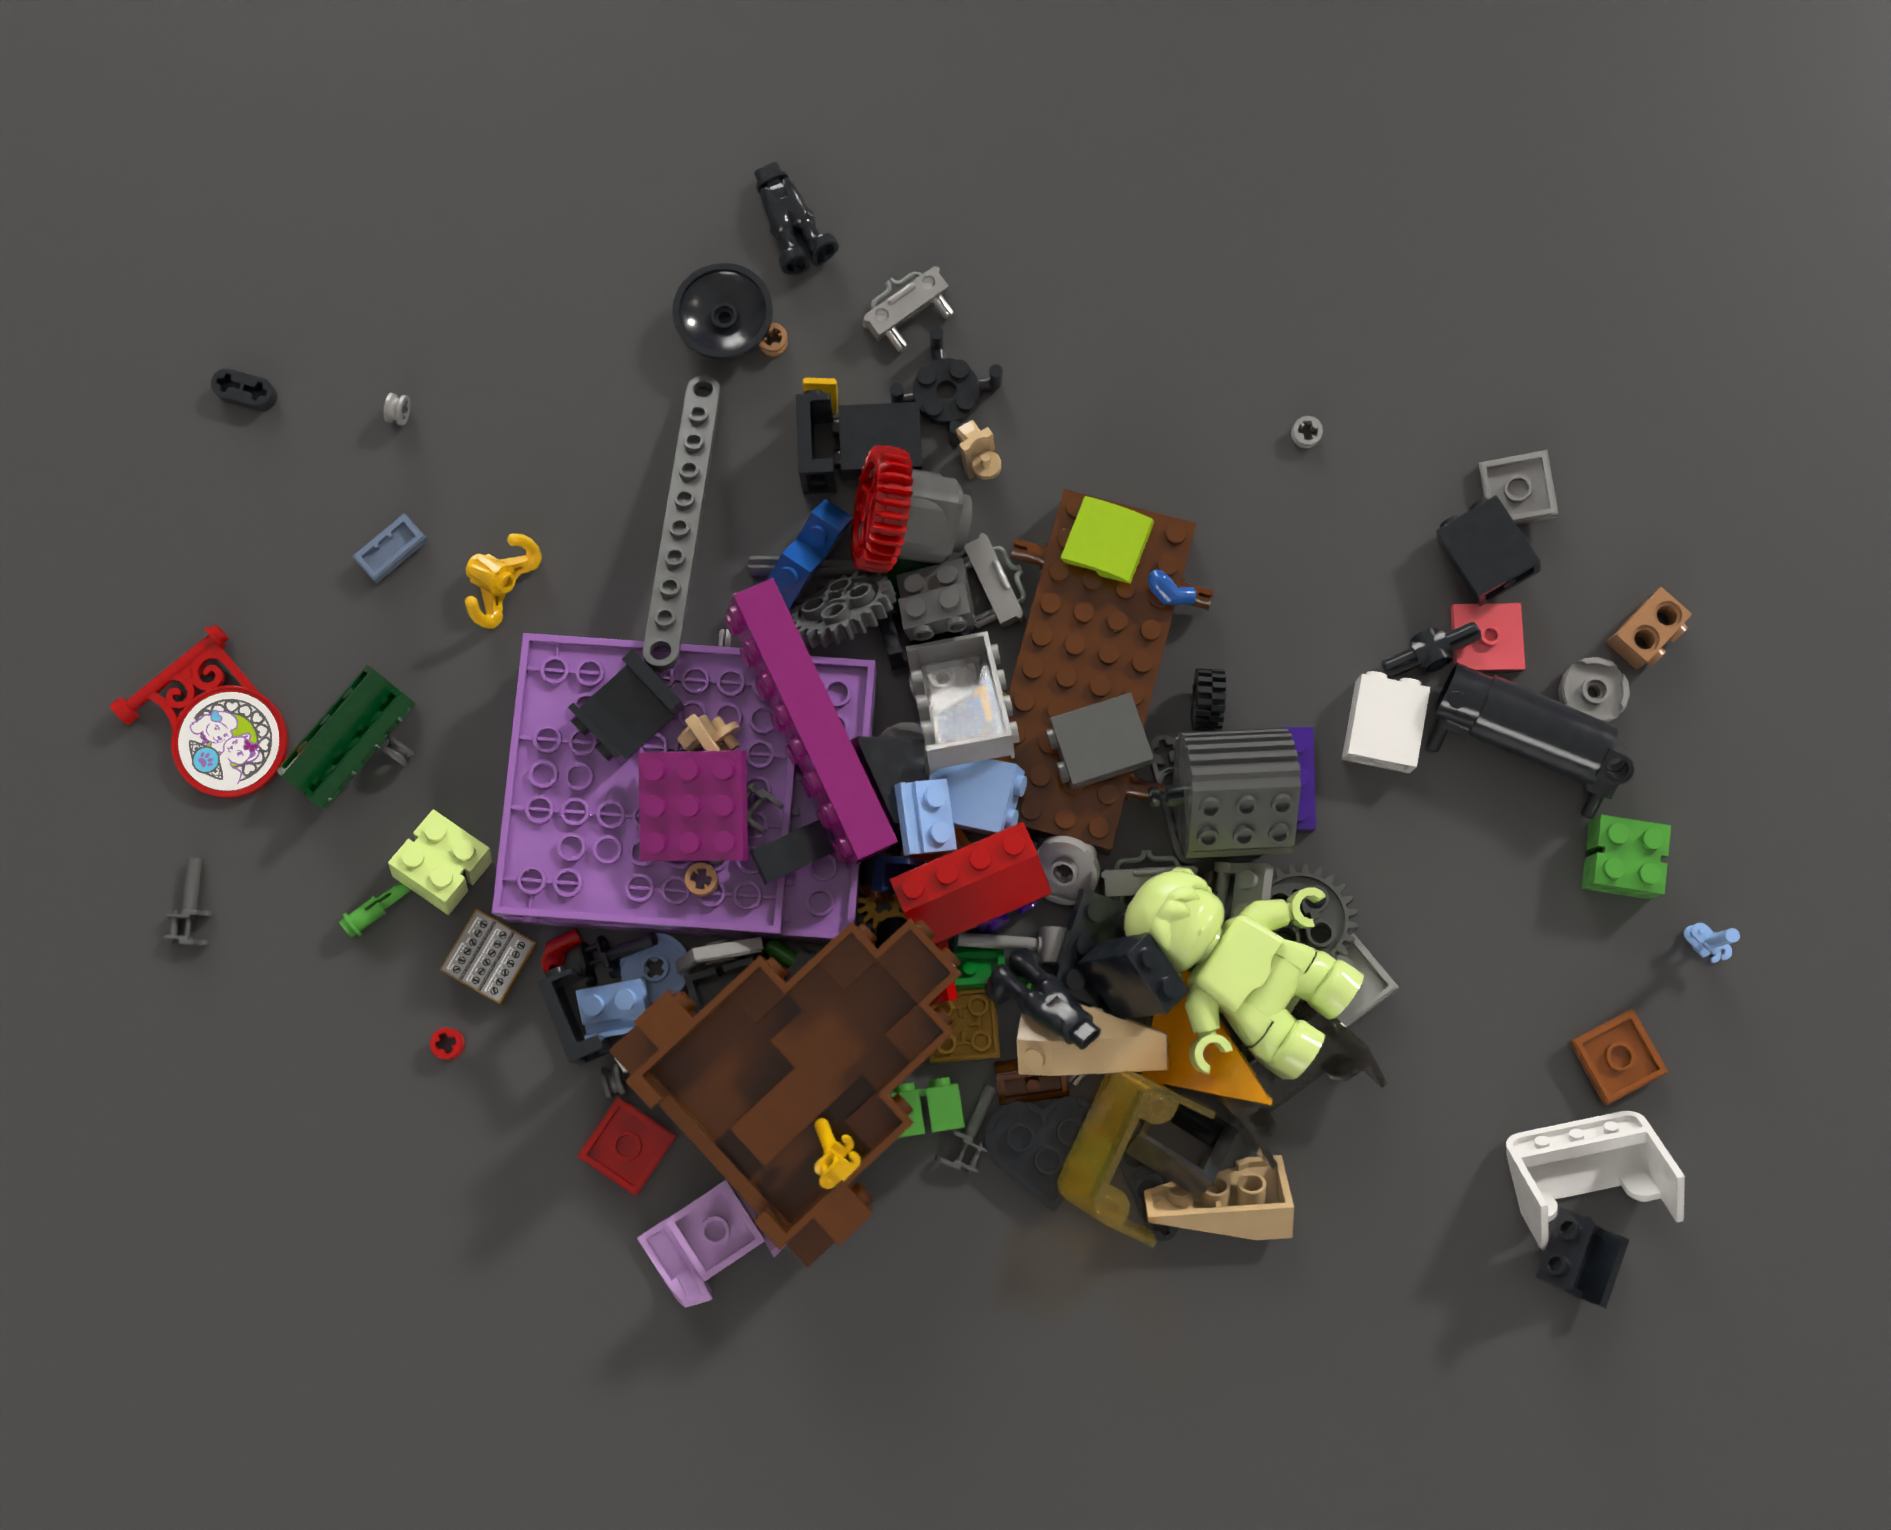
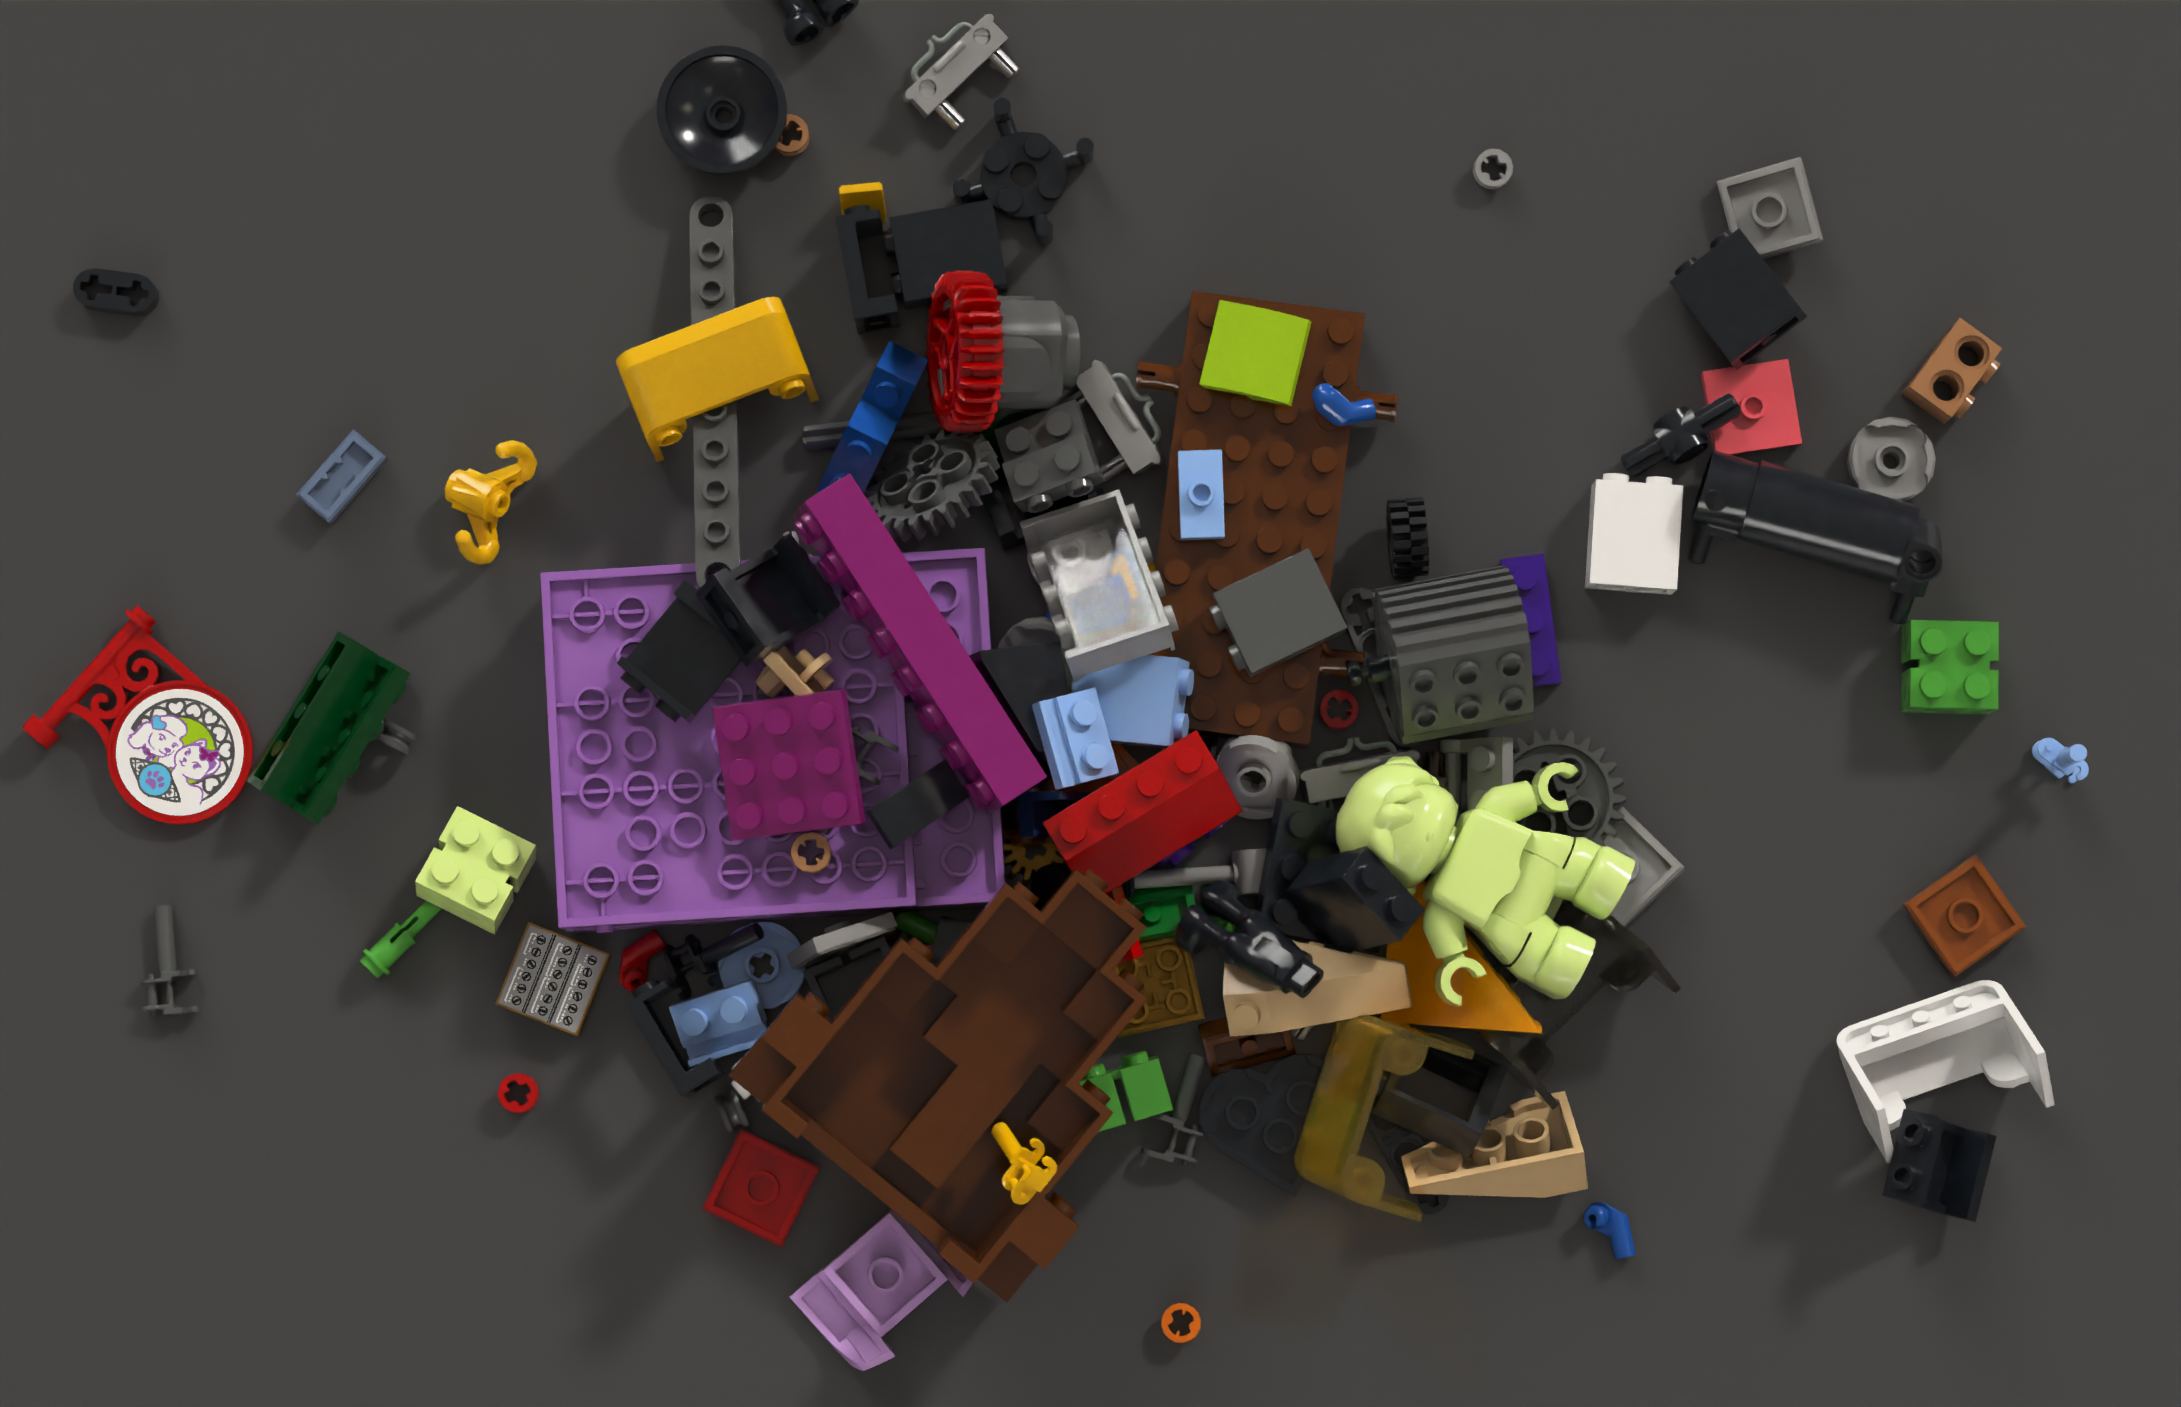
camera: 10 degrees left, 5 degrees up
light grey bush [384,393,410,425] -> none
tan hips [956,420,1002,480] -> none
none -> yellow windscreen [616,297,819,462]
none -> black panel [695,533,840,667]
none -> orange bush [1161,1303,1201,1343]
none -> light blue plate [1178,450,1225,540]
none -> red bush [1319,689,1359,730]
none -> blue arm [1583,1202,1637,1259]

